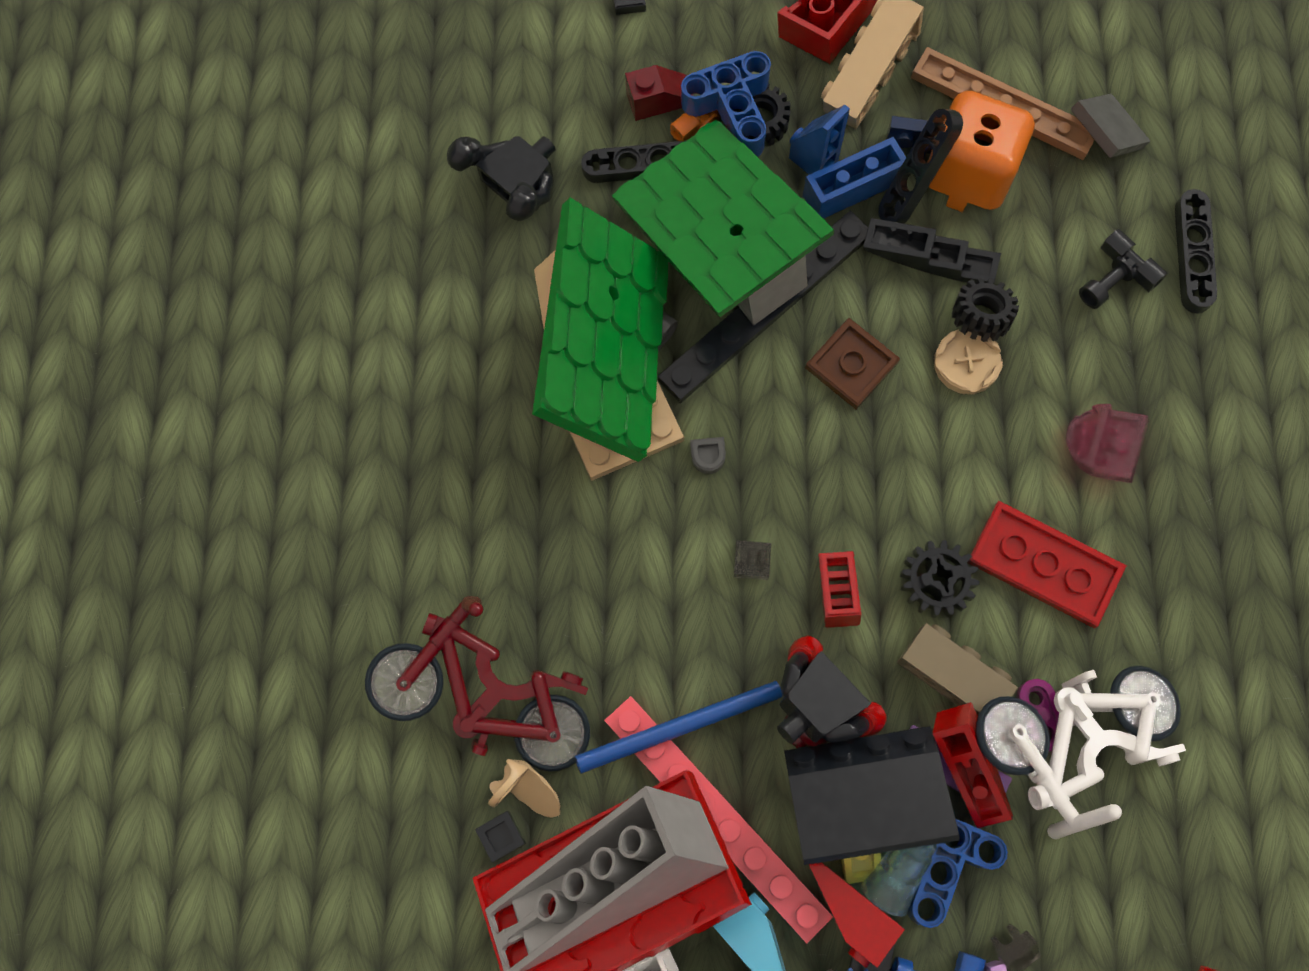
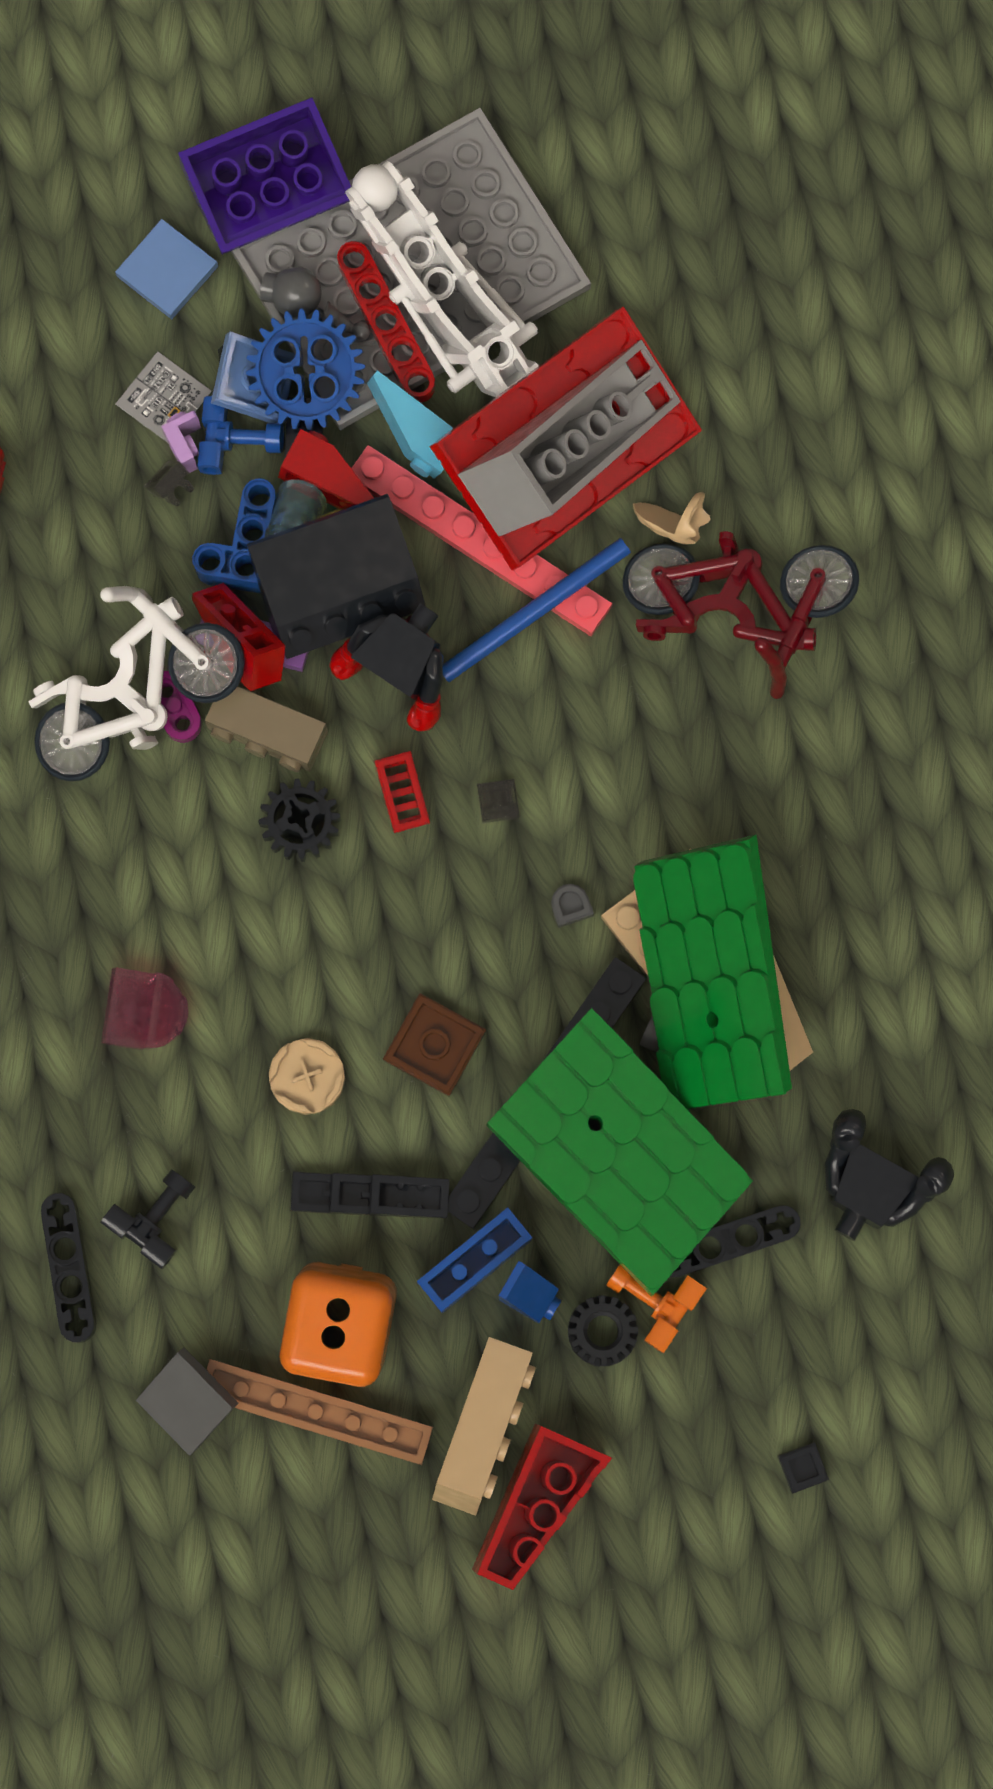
camera: 165 degrees right, 5 degrees up
black plate [475,811,526,863] -> none
dark red slope [625,65,694,121] -> none
blue beam [681,51,771,157] -> none
black beam [878,109,963,224] -> none
dark blue bracket [886,116,935,158] -> none
black tyre [952,278,1019,342] -> none
red tile [967,500,1127,629] -> none

